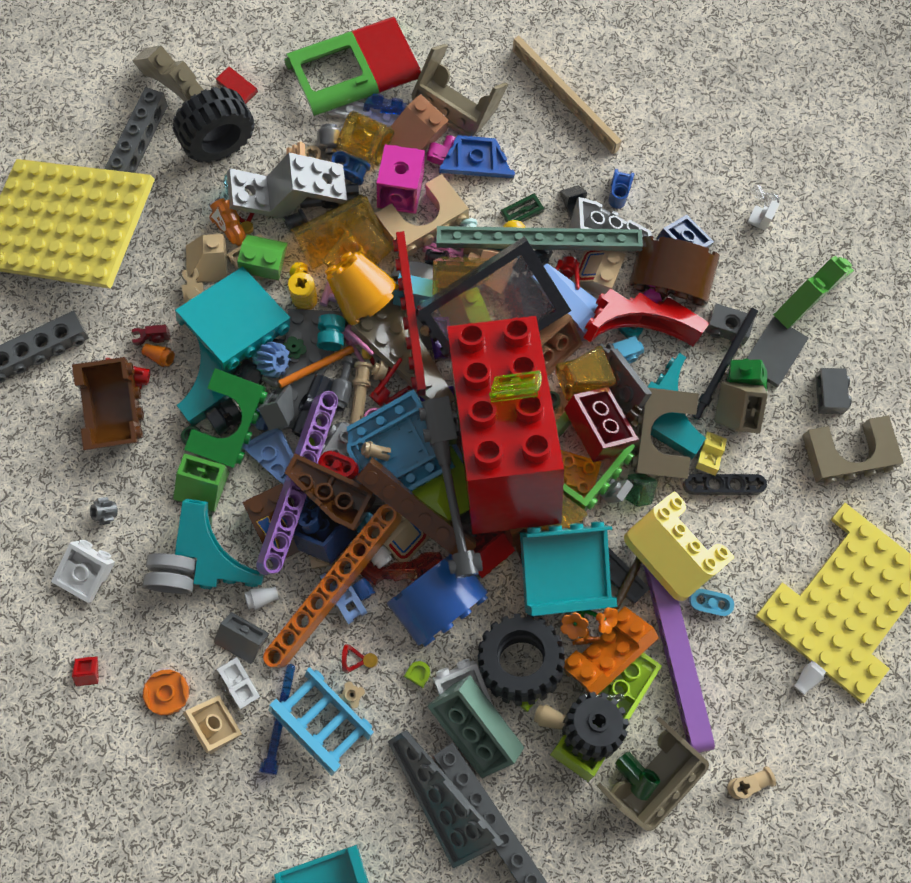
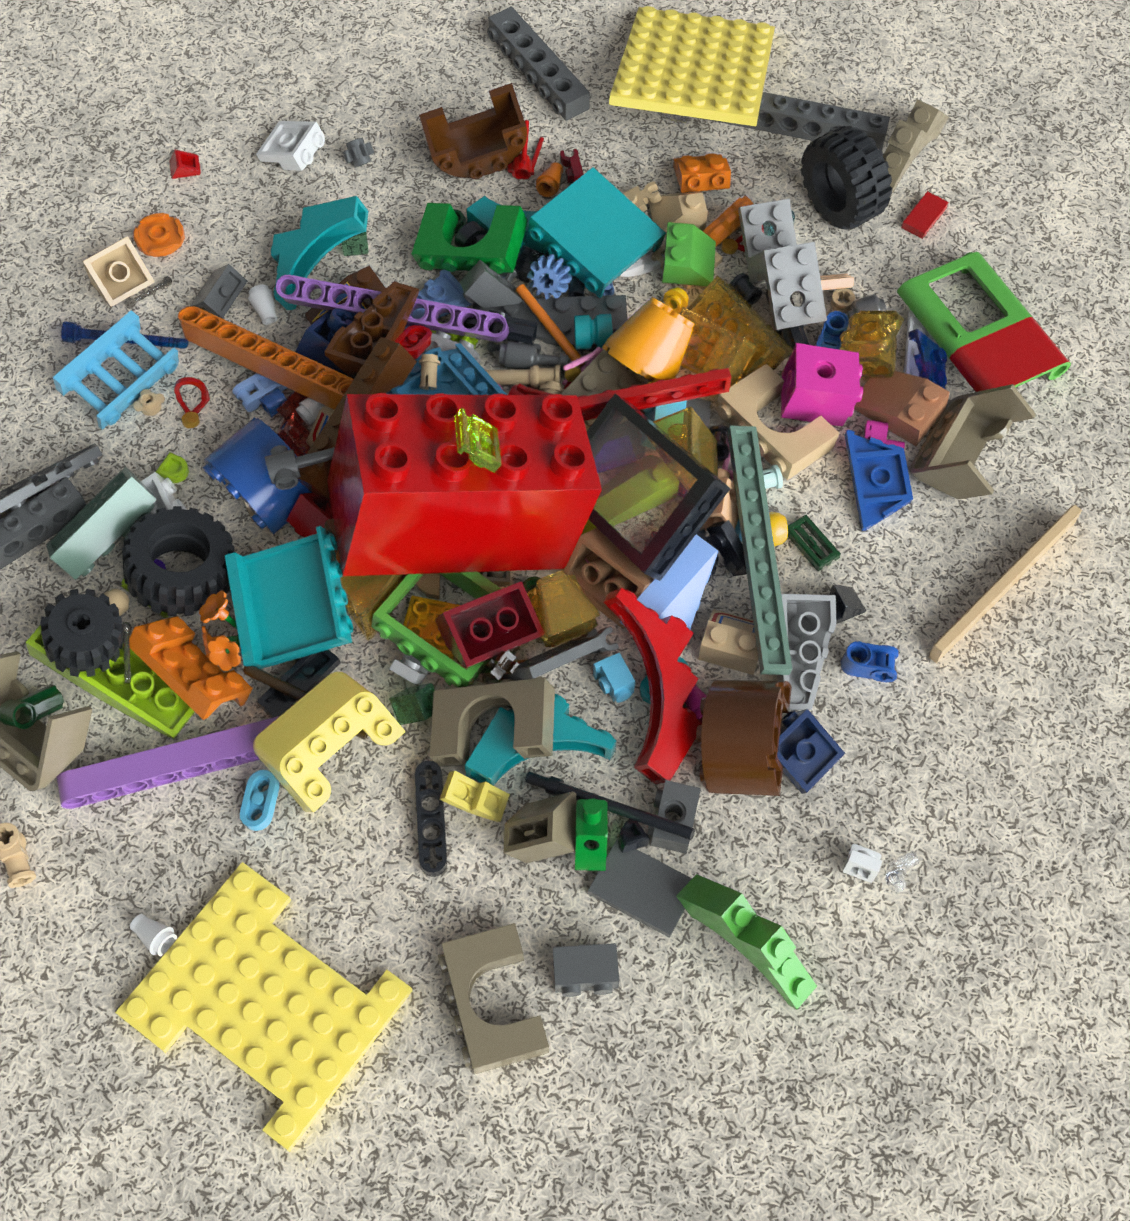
camera: 90 degrees right, 10 degrees down
light grey wheel [142,553,197,594] -> none
bright green slope [173,453,229,512] -> none
white slope [217,657,260,709] -> none
dark green plant [283,336,307,359] -> none
yellow piece [288,272,318,310] -> none
red plant [555,256,580,290] -> none
none -> black tile [618,819,650,853]
none -> orange plate [673,153,731,193]

